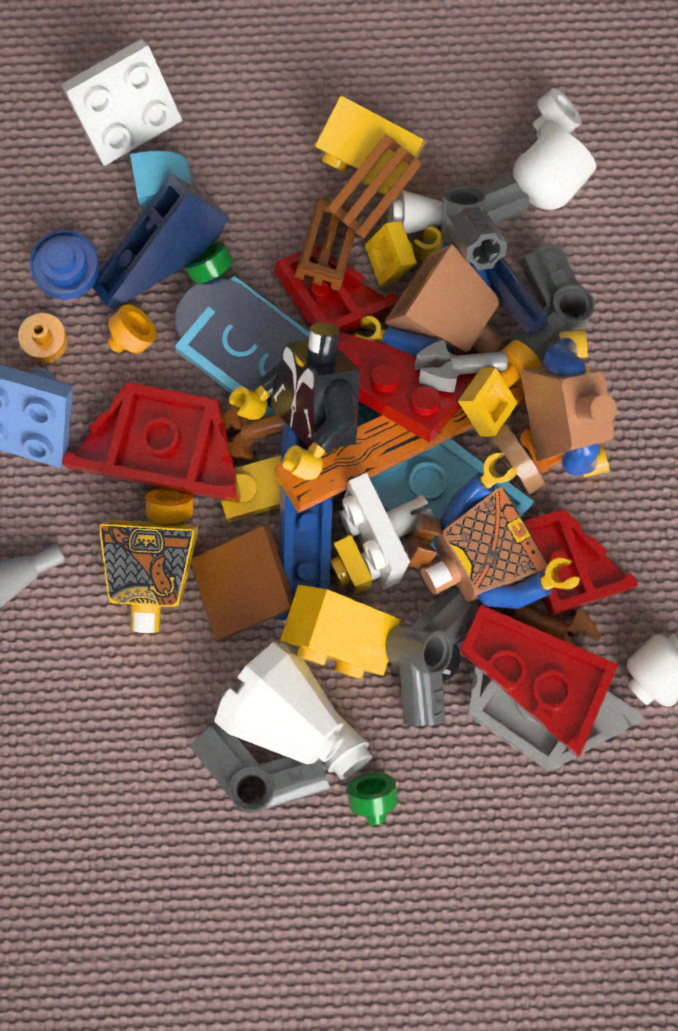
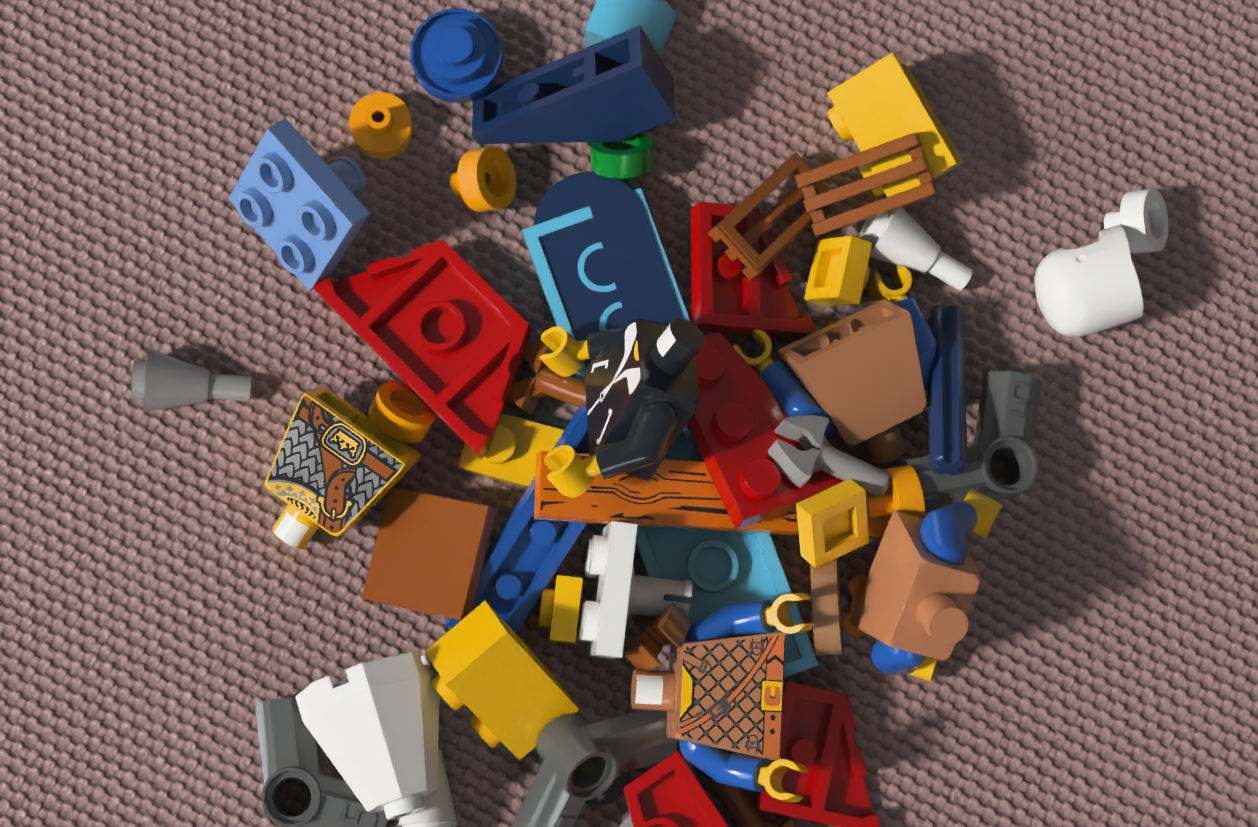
camera: 25 degrees right, 5 degrees up
dark grey piece [441,174,529,270] -> none

